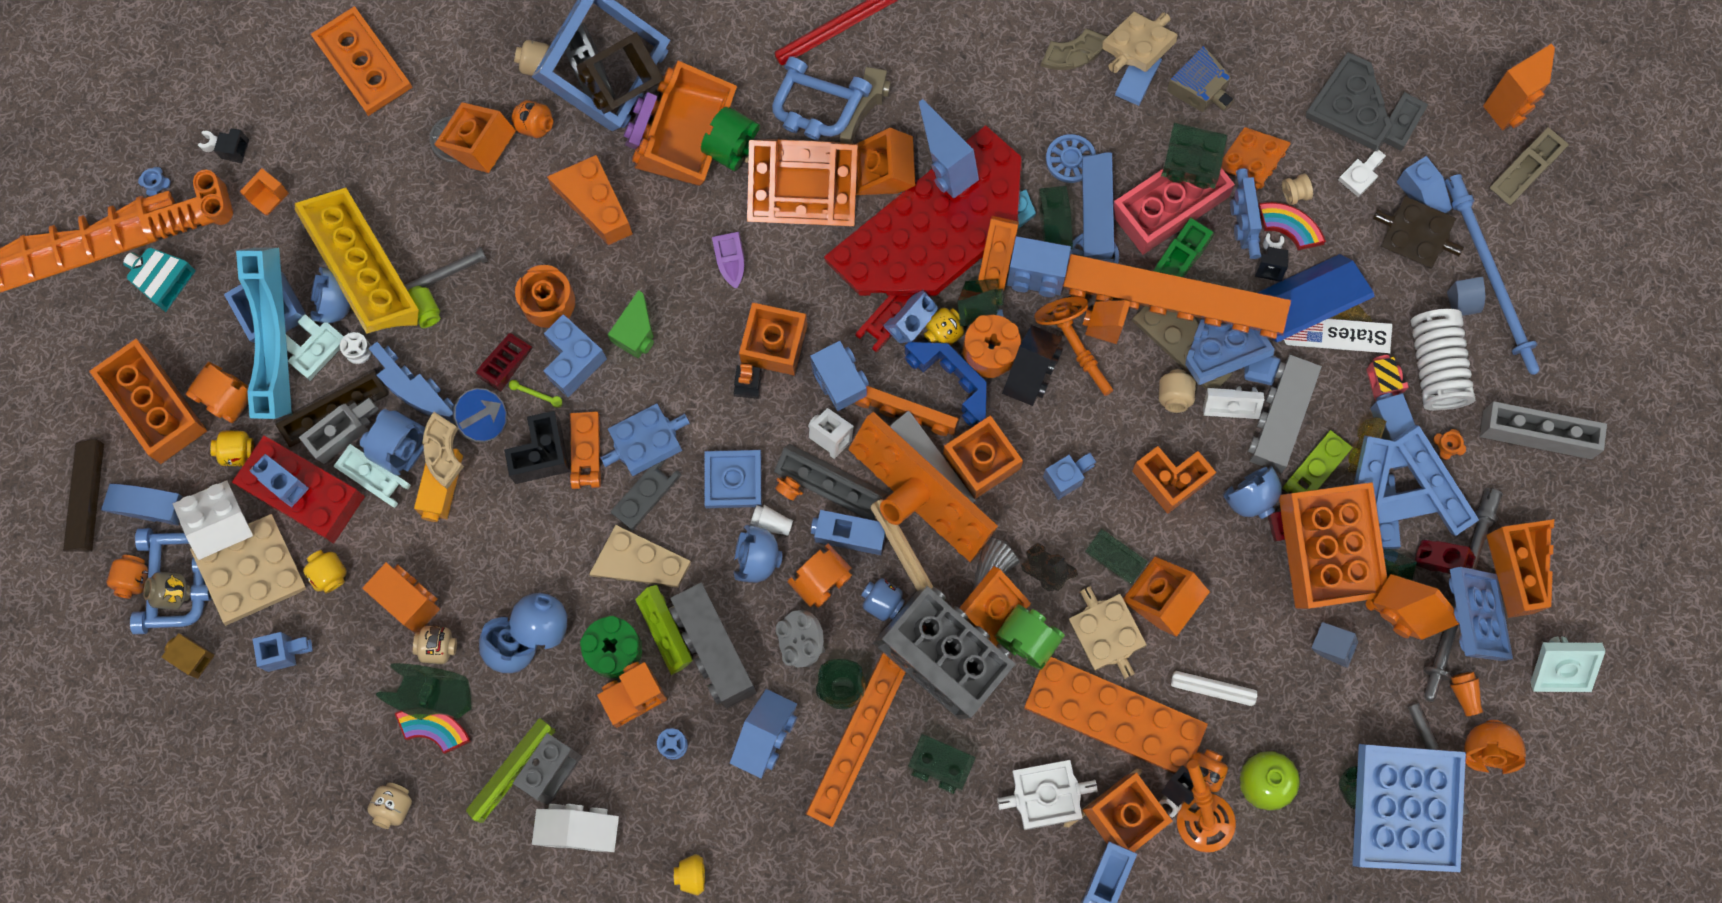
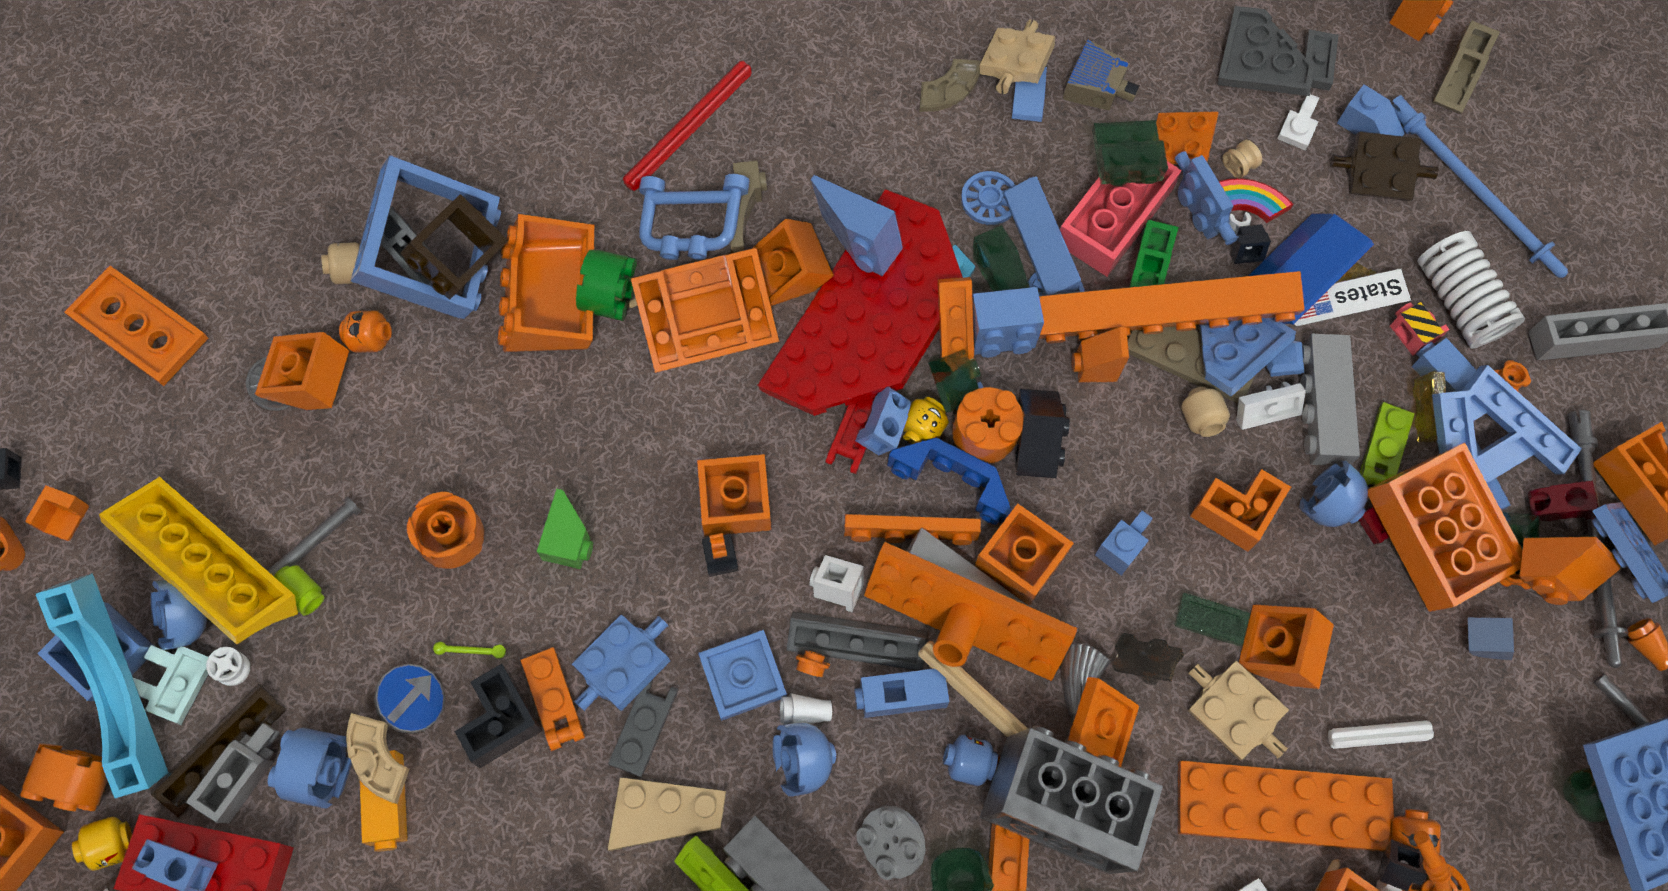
camera: 25 degrees left, 5 degrees down
light aqua hinge [333,444,411,508] -> none
medium blue slope [368,342,455,424] -> none
dark red slope [475,333,532,392] -> none
medium blue brick [544,314,607,397] -> none
orange wedge [547,155,633,245] -> none
medium lavender plate [623,92,657,149] -> none
medium lavender plate [712,232,745,288] -> none
orange brick [787,543,852,608] -> none
medium blue brick [810,341,869,411] -> none
bright green brick [995,604,1065,670] -> none
orange dish [1034,297,1113,396] -> none
lime cylinder [1240,751,1300,811] -> none
sand blue brick [1447,277,1485,316] -> none

